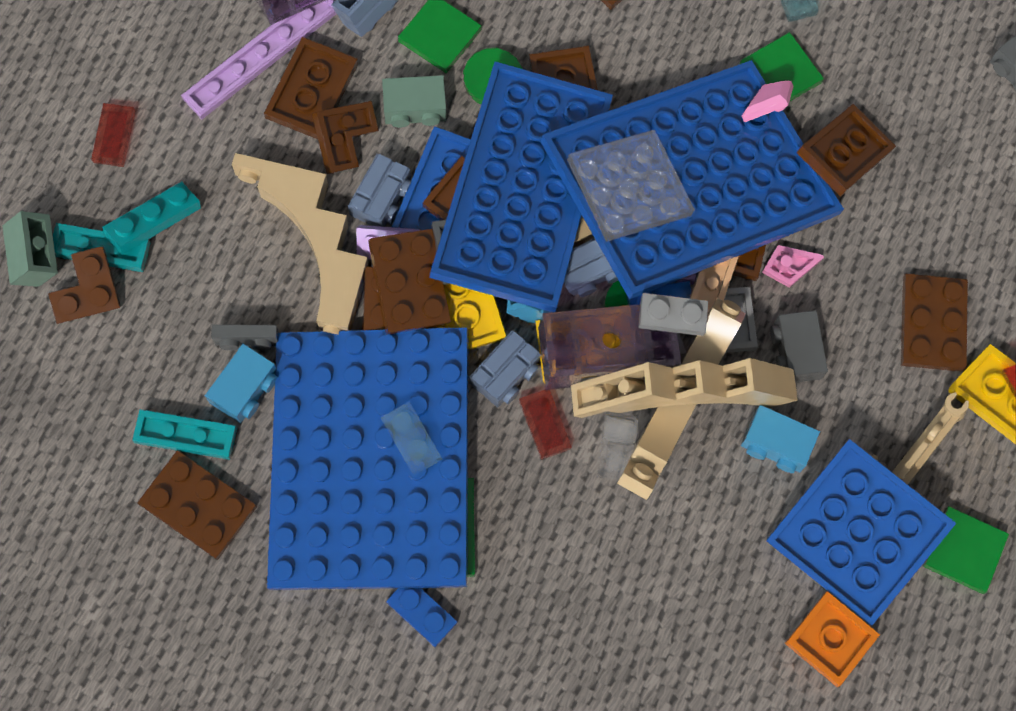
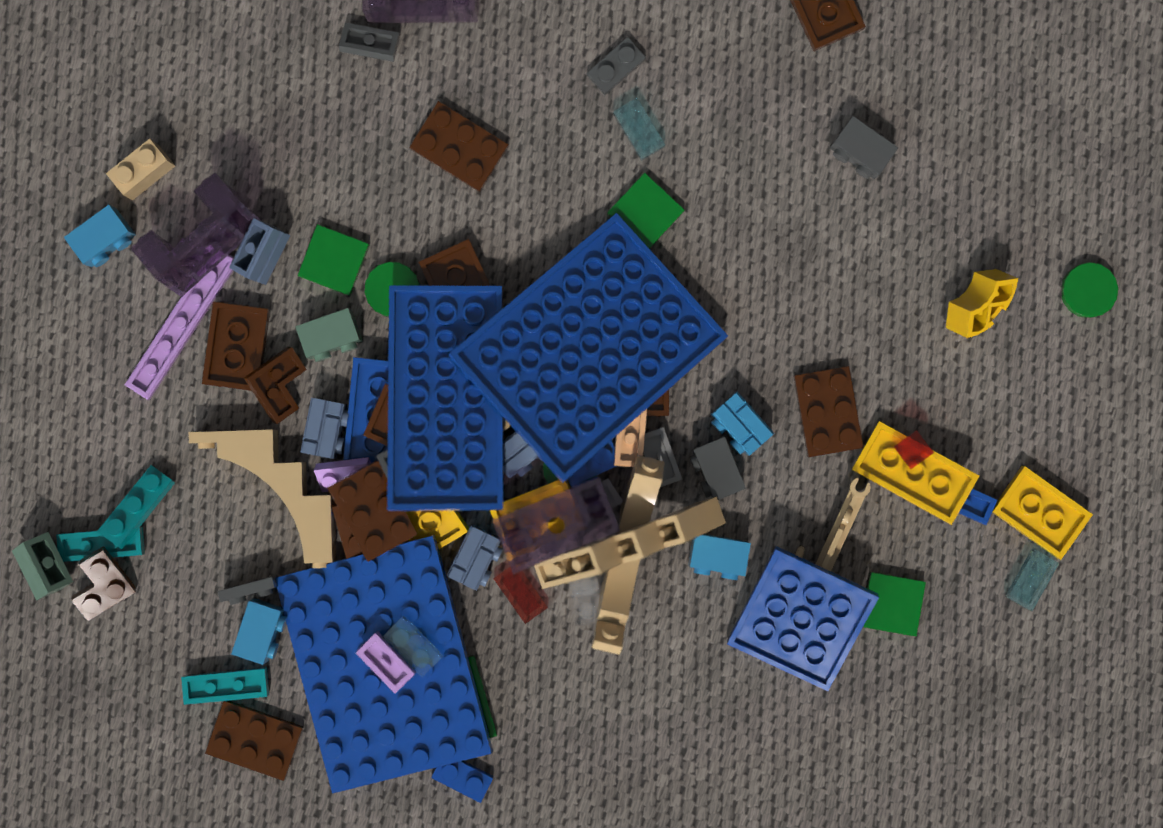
camera: 15 degrees left, 15 degrees up
clear red tile [91,103,136,167] -> none
clear plate [567,130,695,242] -> none
light grey plate [638,293,708,336] -> none
bright pink piece [742,81,793,122] -> none
bright pink piece [762,245,824,288] -> none
orange plate [784,591,880,687] -> none
reddish brown plate [796,104,896,197] -> none
none -> lavender plate [356,632,417,693]
none -> dark azure brick [711,392,774,456]

